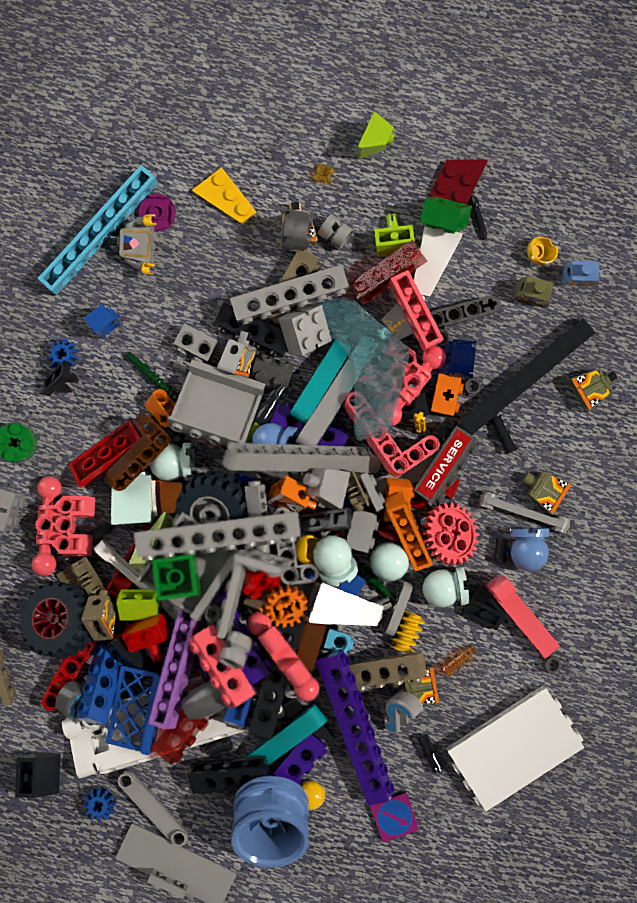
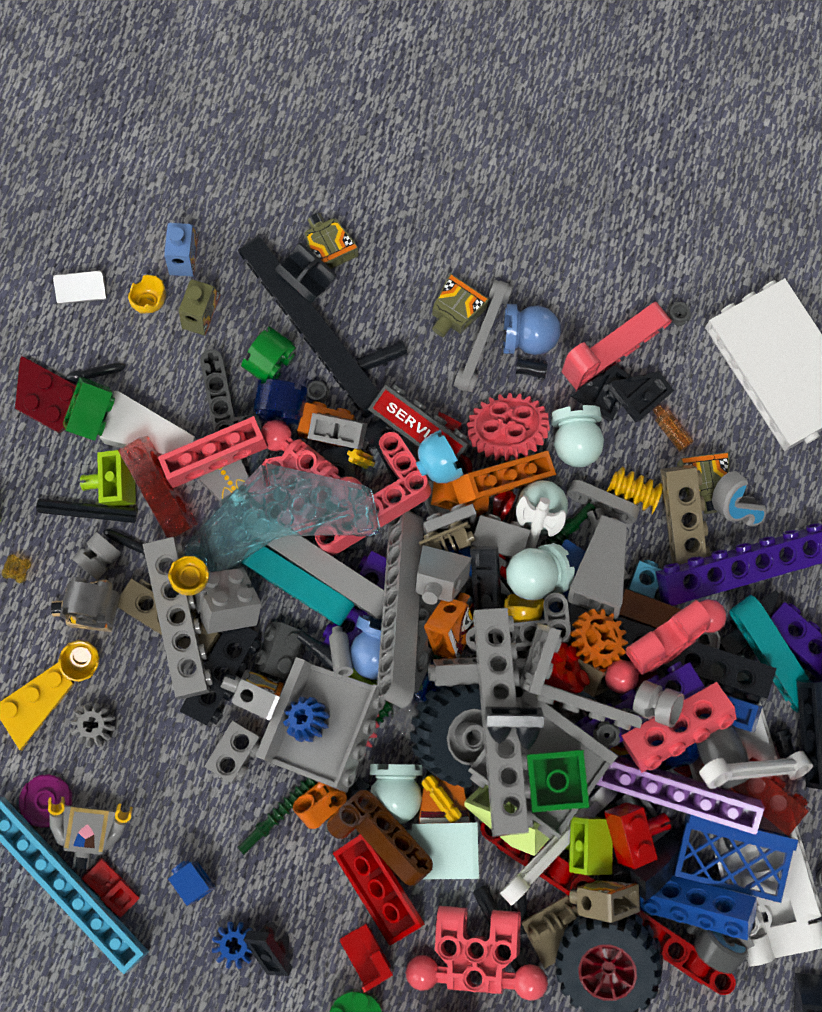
camera: 85 degrees left, 10 degrees down
black axle [418,734,444,773] -> none
none -> black axle [36,499,137,523]
none -> slope [53,270,107,304]
none -> yellow hair [58,639,100,682]
none -> light grey gear [70,703,116,748]
none -> red slope [82,857,140,918]
none -> black piece [103,529,145,556]
none -> yellow hair [168,556,209,596]
none -> green brick [241,326,296,386]
none -> black panel [275,242,337,304]
none -> blue gear [283,697,330,742]
none -> light grey brick [308,413,368,449]
none -> light grey cylinder [329,626,353,678]
none -> red panel [340,923,394,993]
none -> medium azure cylinder [415,430,463,483]
none -> yellow axle [421,774,462,823]
none -> black tile [485,707,544,750]
none -> white piece [516,496,566,549]
none -> black wing [606,371,674,423]
none -> white piece [699,751,813,789]

